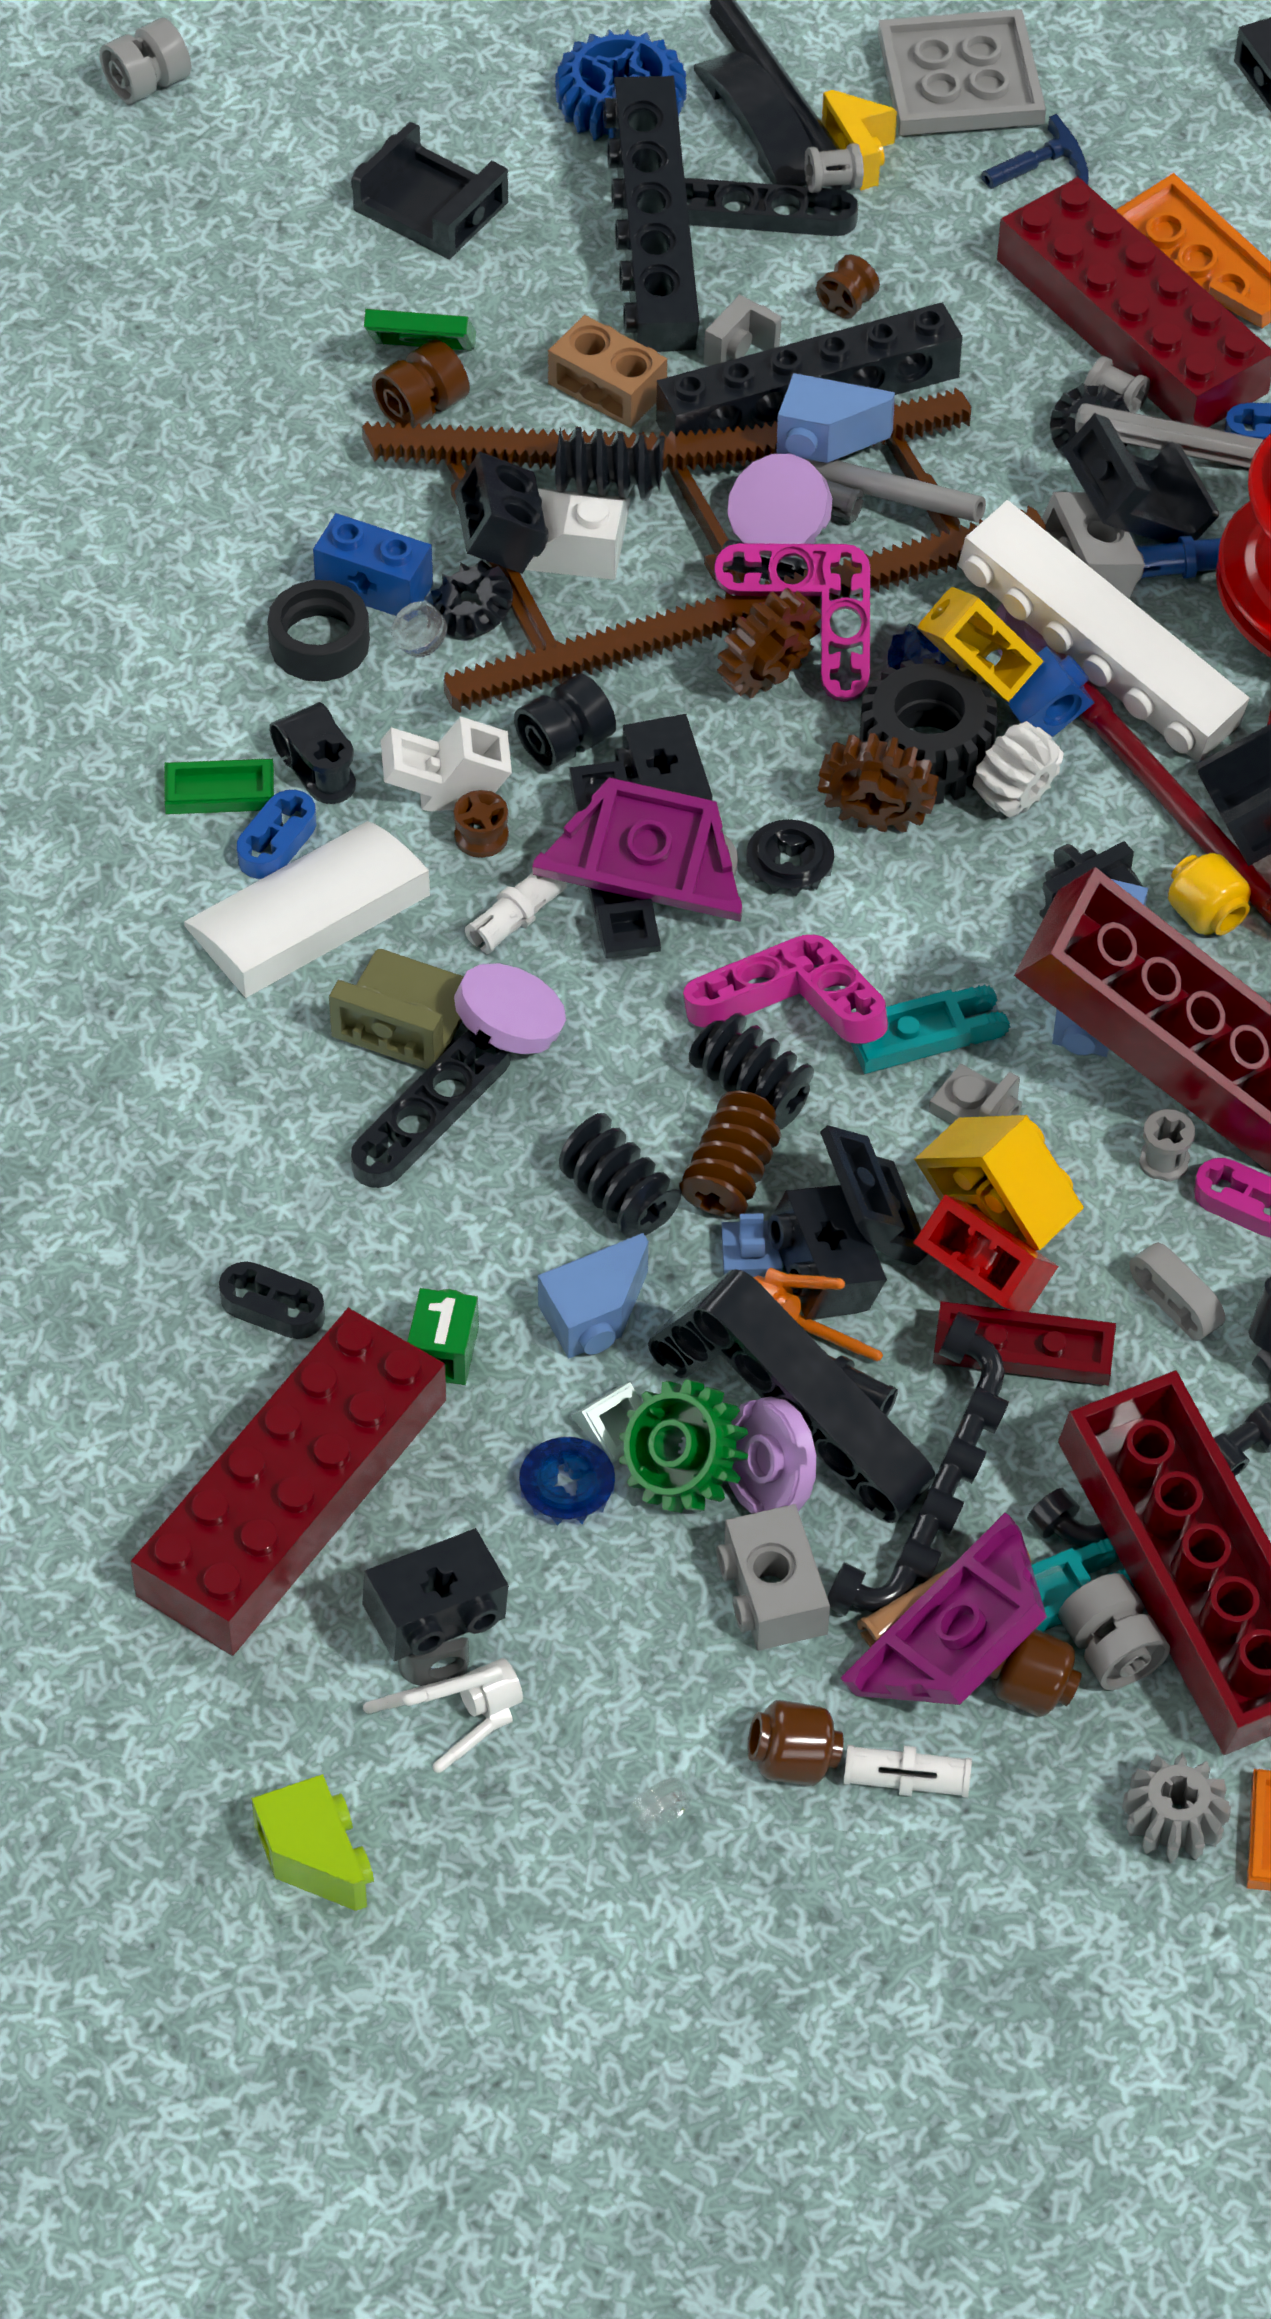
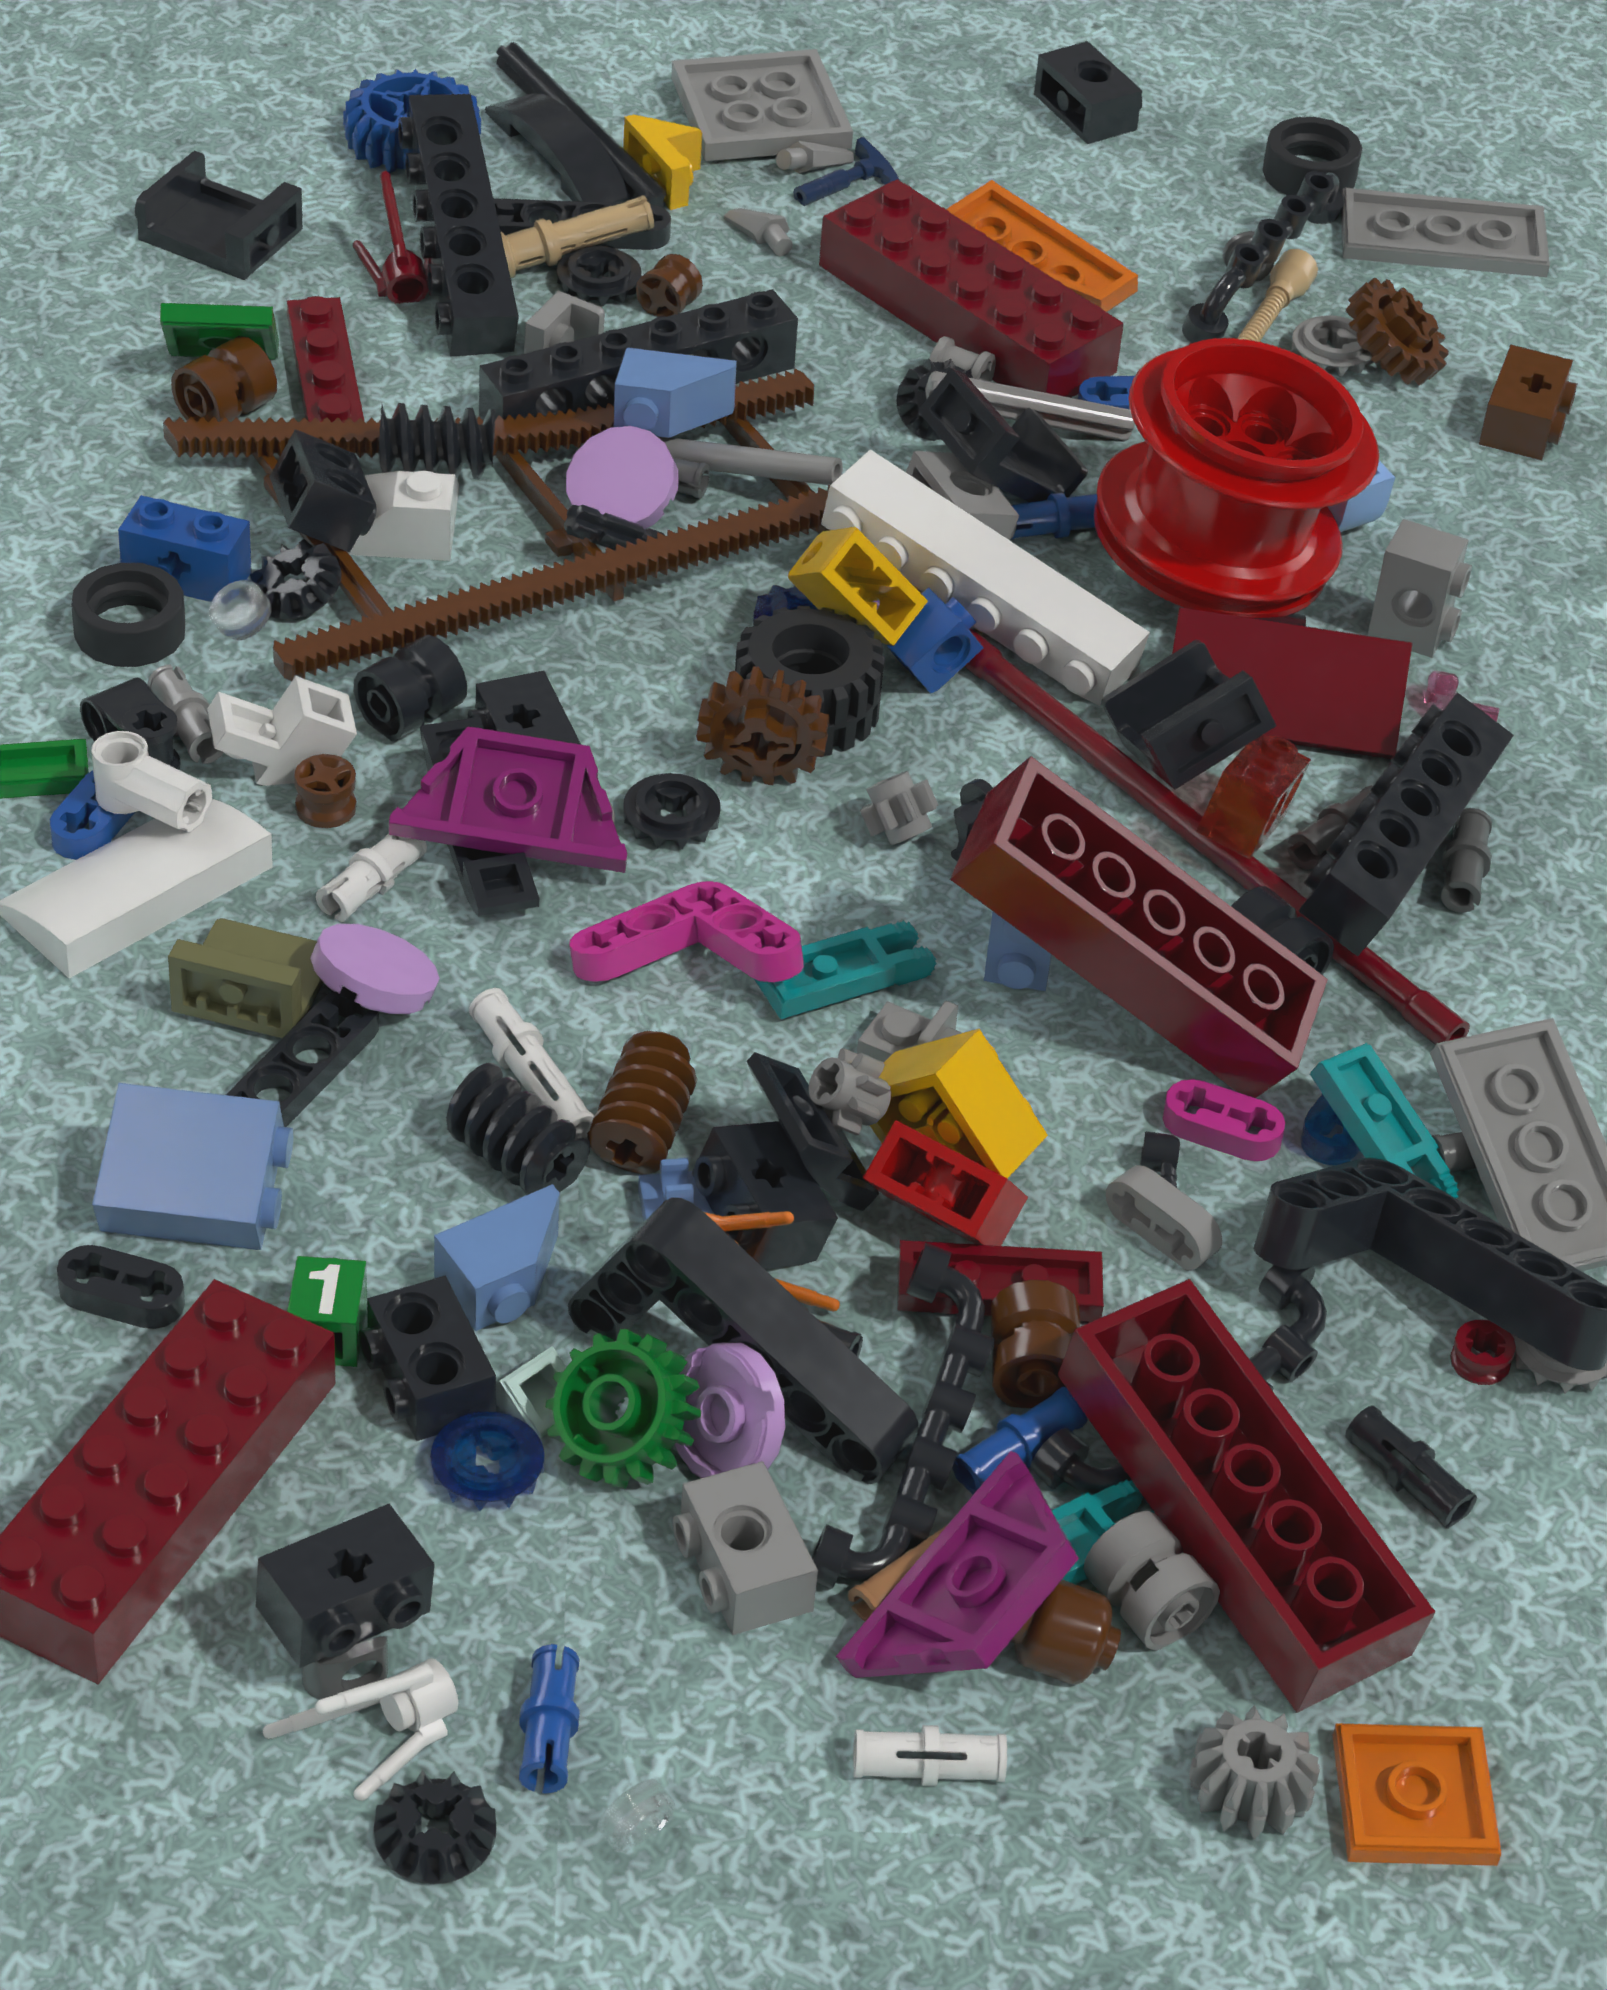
camera: 10 degrees left, 10 degrees down
lime slope [251,1774,374,1911] -> none
medium nougat brick [548,314,667,428] -> none
black piece [689,1012,814,1129] -> none
dark pink beam [714,543,870,702] -> none
reddish brown gear [717,588,821,698] -> none
reddish brown head [747,1700,844,1786] -> none
light grey bush [804,143,864,193] -> none
white gear [973,721,1064,818] -> none
light grey bush [1139,1109,1195,1182] -> none
yellow head [1168,853,1251,936] -> none
none -> white piece [91,731,212,833]
none -> medium blue brick [92,1083,293,1250]
none -> light grey pin [148,665,224,764]
none -> dark red plate [286,296,365,422]
none -> dark red plant [352,171,431,304]
none -> black brick [359,1275,496,1441]
none -> black gear [374,1770,497,1884]
none -> white pin [469,988,594,1140]
none -> tan pin [501,195,654,278]
none -> blue pin [519,1644,580,1794]
none -> black gear [557,246,642,307]
none -> light grey bar [724,208,793,256]
none -> light grey bar [776,141,854,174]
none -> light grey gear [809,1048,891,1135]
none -> light grey gear [860,771,939,845]
none -> blue pin [952,1387,1088,1495]
none -> reddish brown wheel [990,1280,1080,1408]
none -> black hand [1140,1131,1180,1189]

